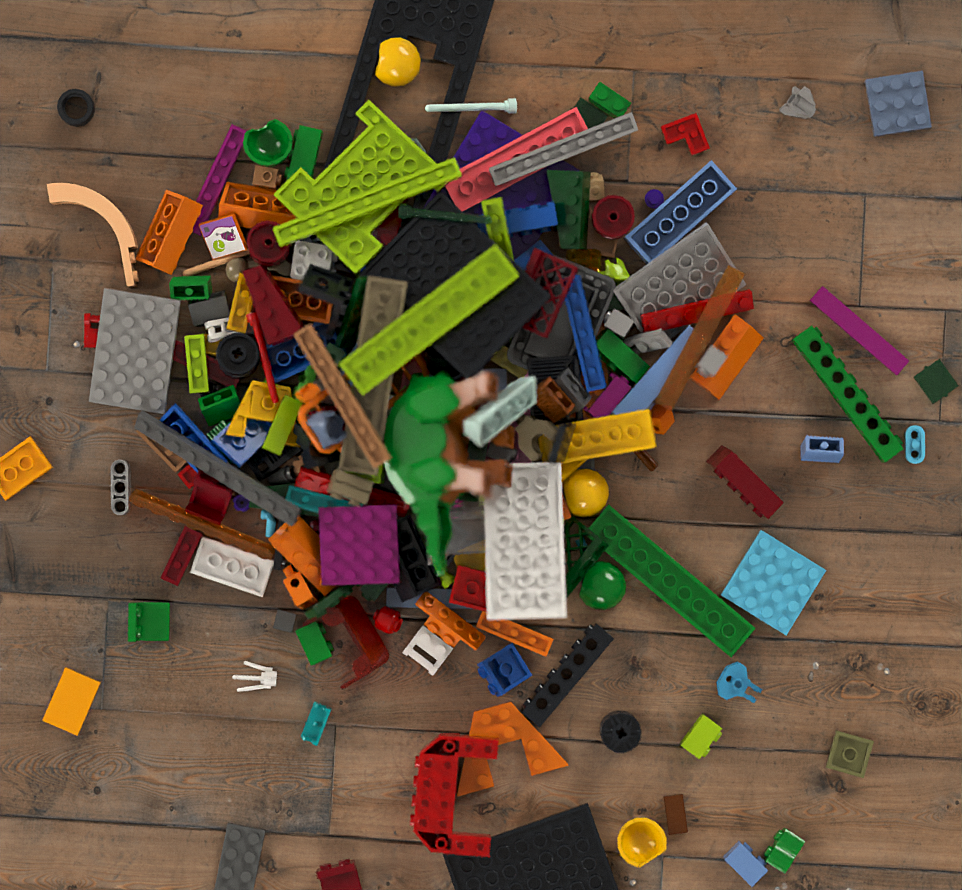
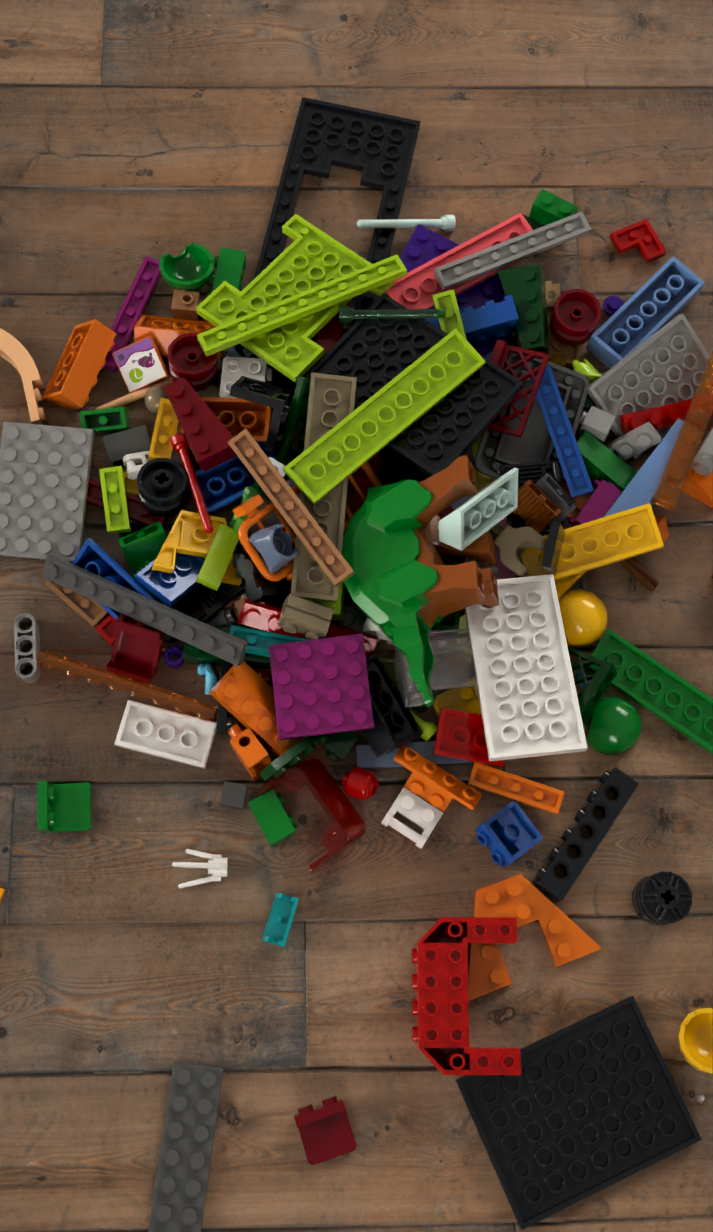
camera: 10 degrees left, 15 degrees down
dark red plate [160,526,203,586] -> none
yellow cylinder [375,38,421,86] -> none

